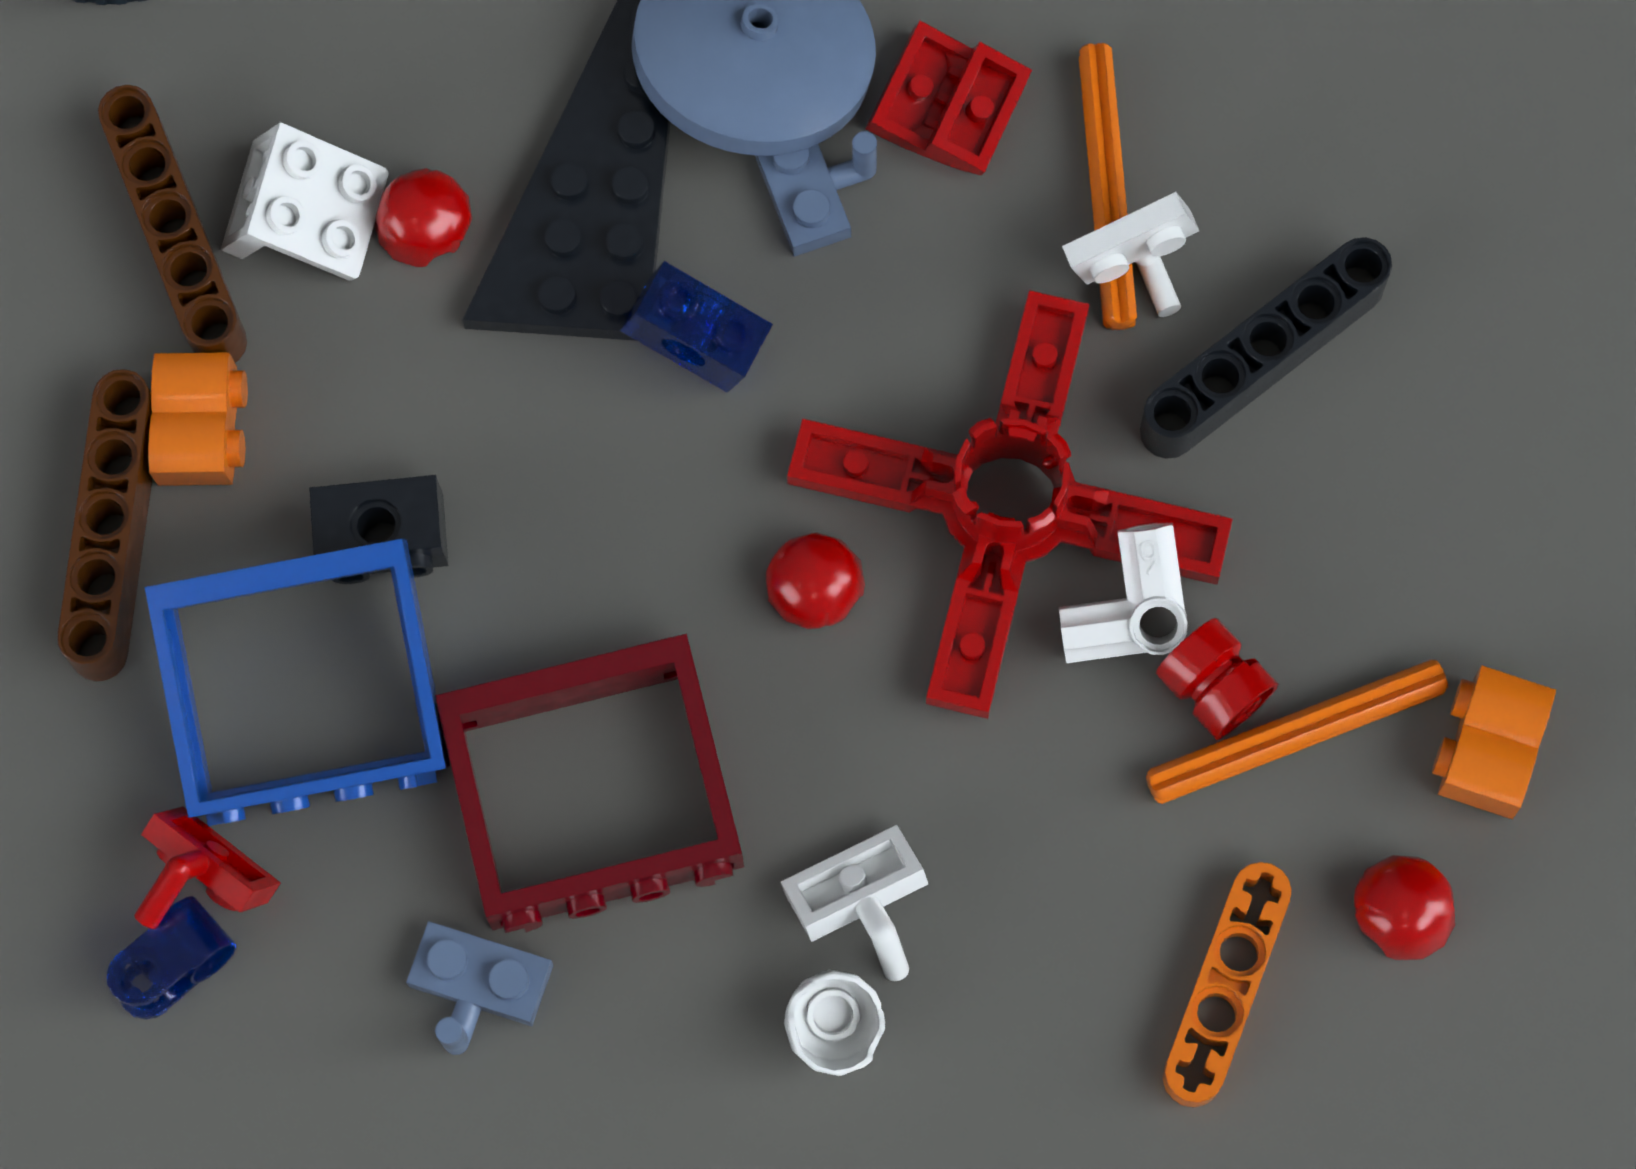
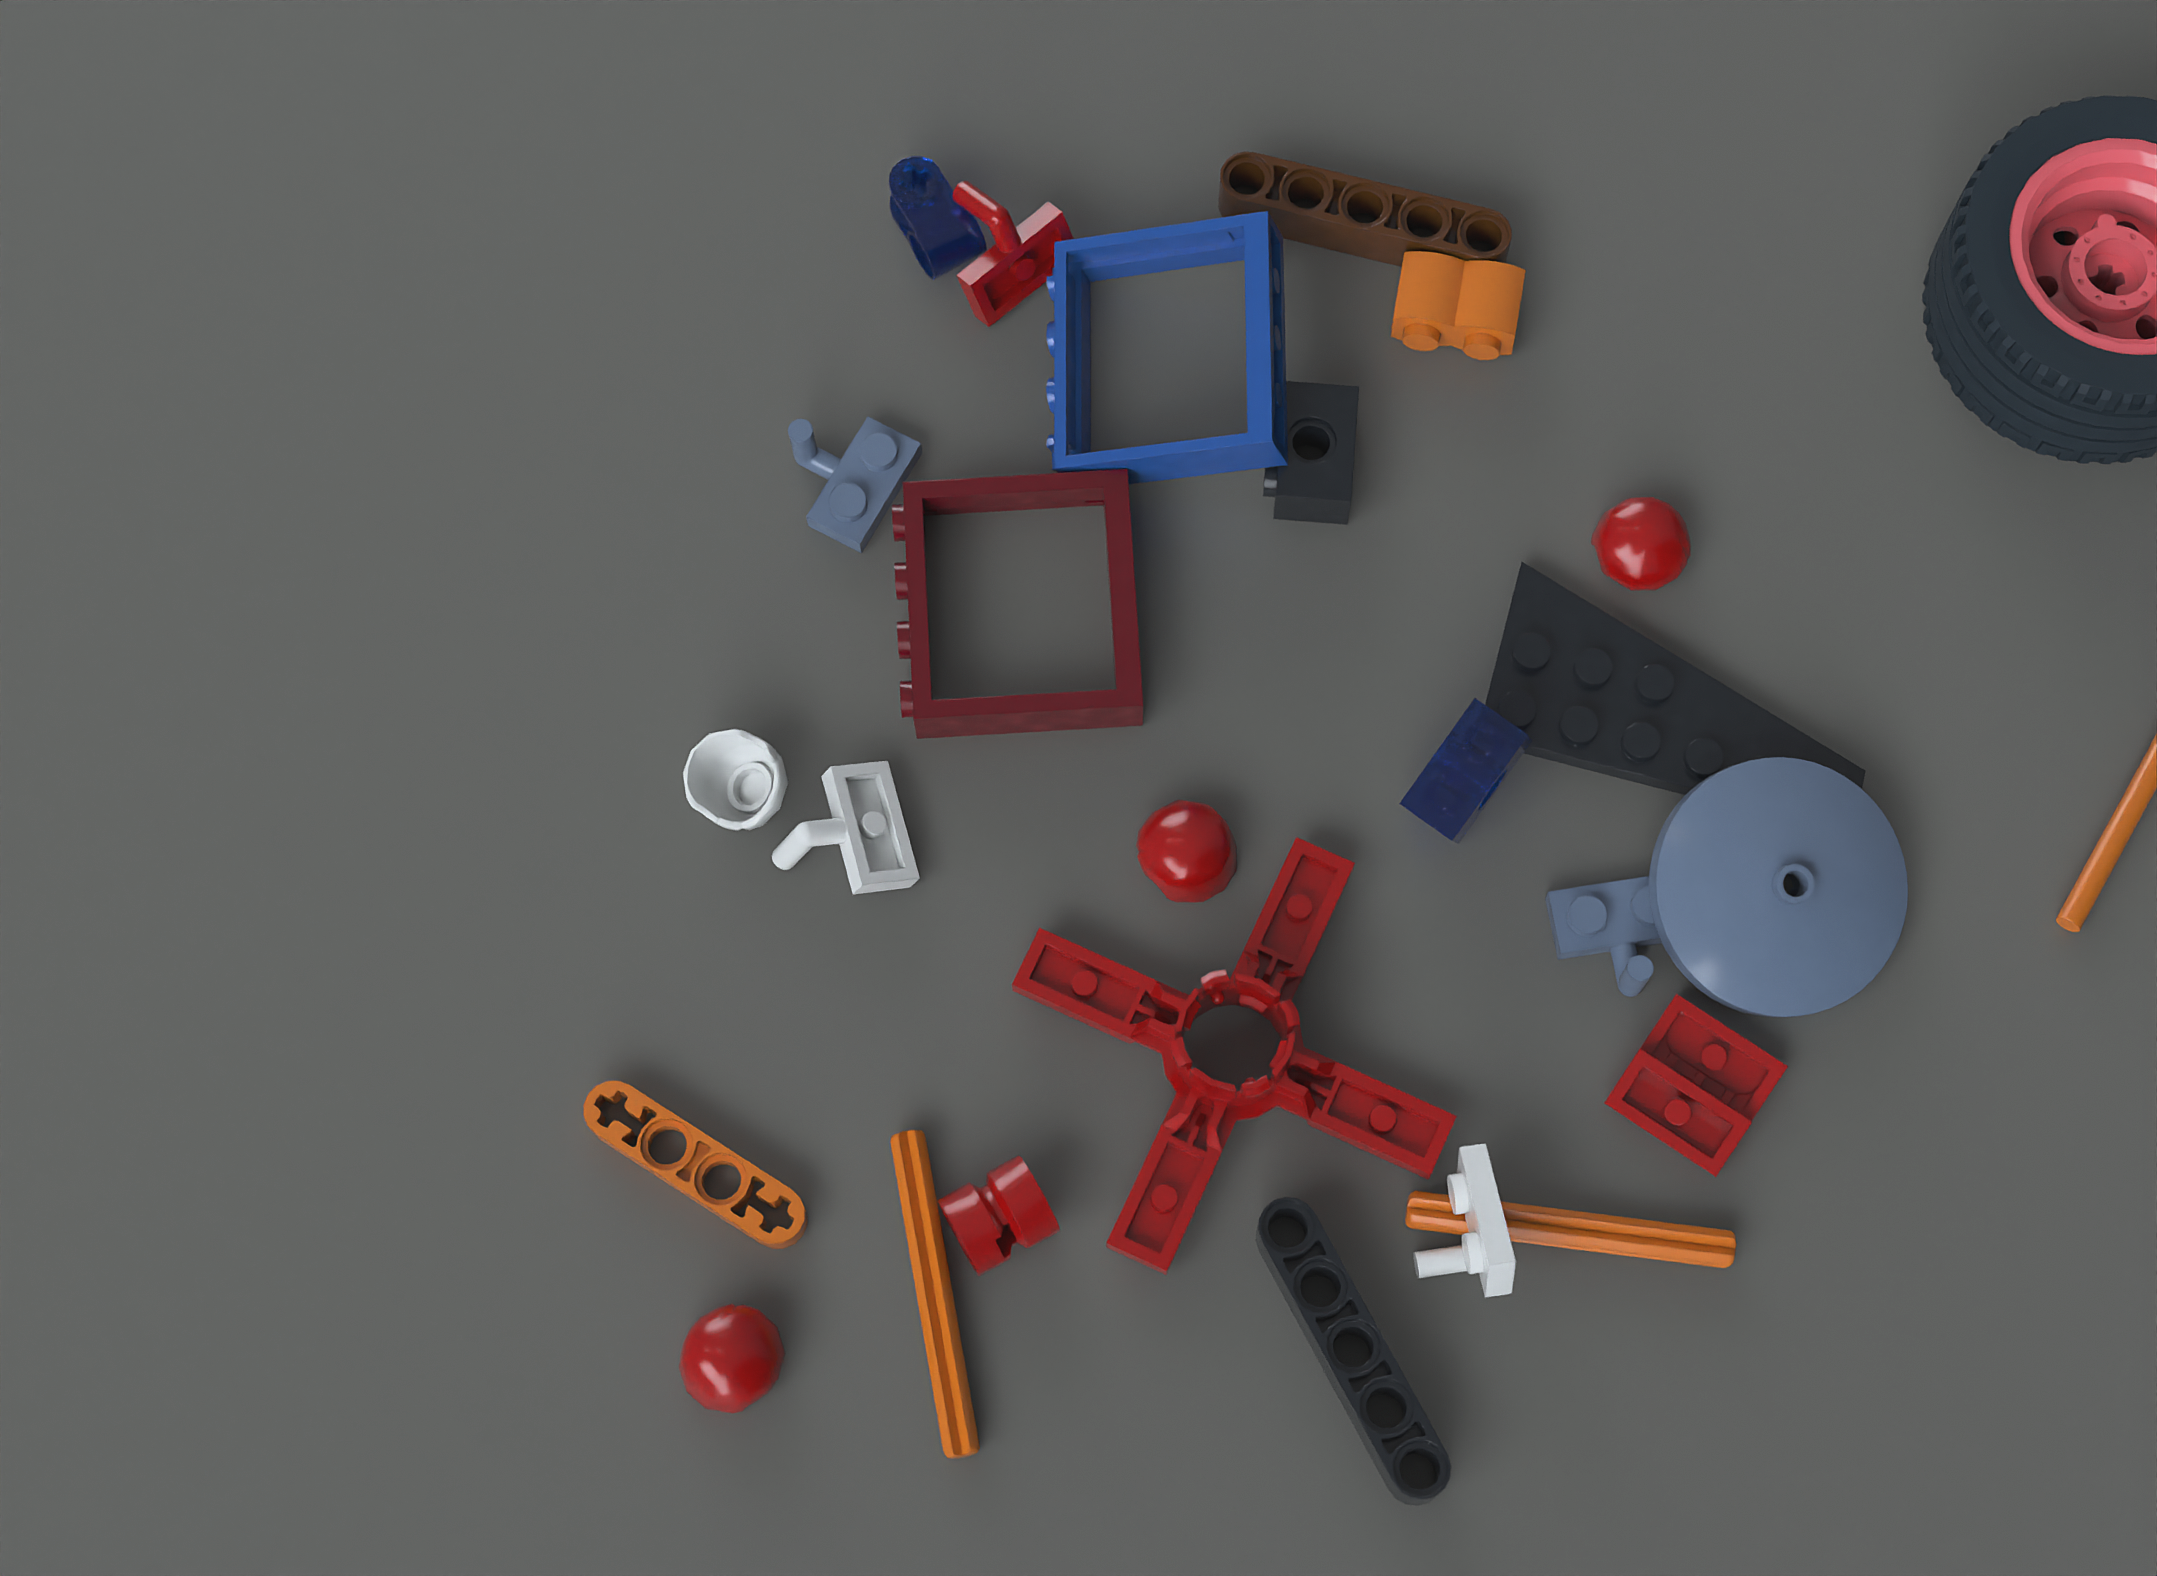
camera: 100 degrees right, 0 degrees up
reddish brown beam [98,85,247,363] -> none
white bracket [220,122,389,281] -> none
white piece [1059,523,1188,663] -> none
orange brick [1432,665,1556,820] -> none

